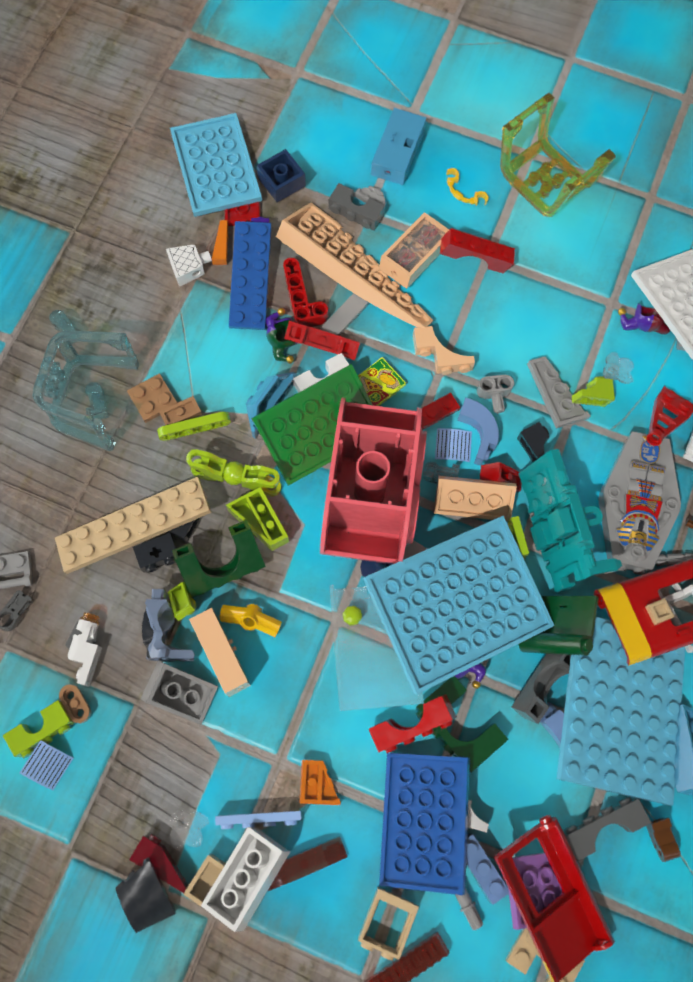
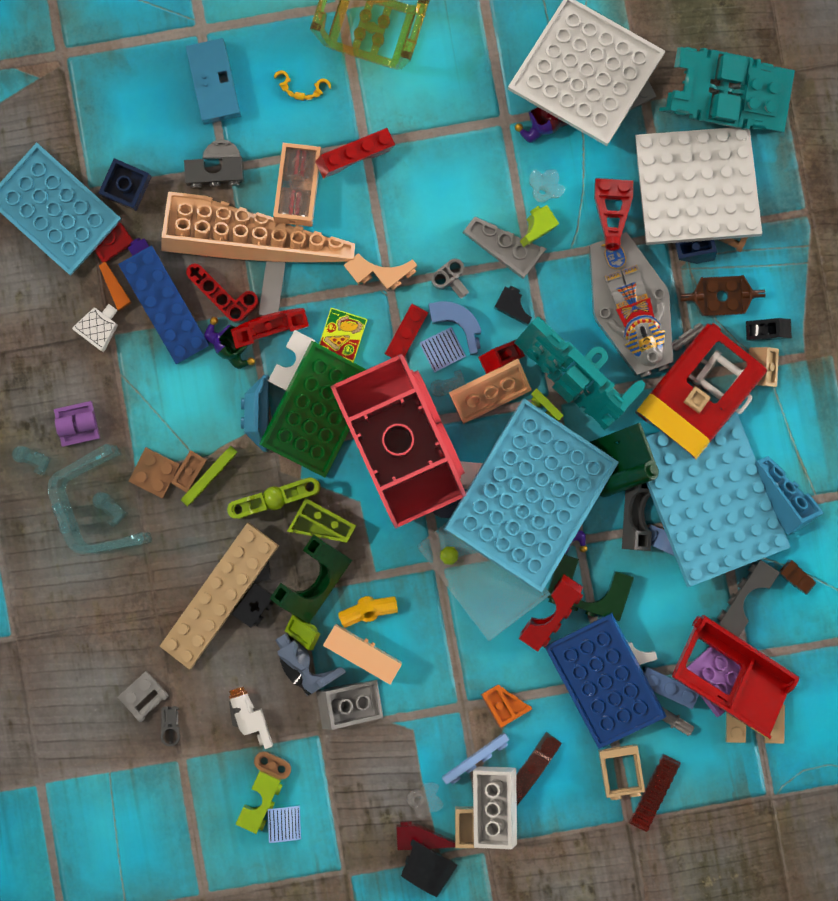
camera: 25 degrees left, 15 degrees up
none -> medium lavender plate [54,401,100,447]

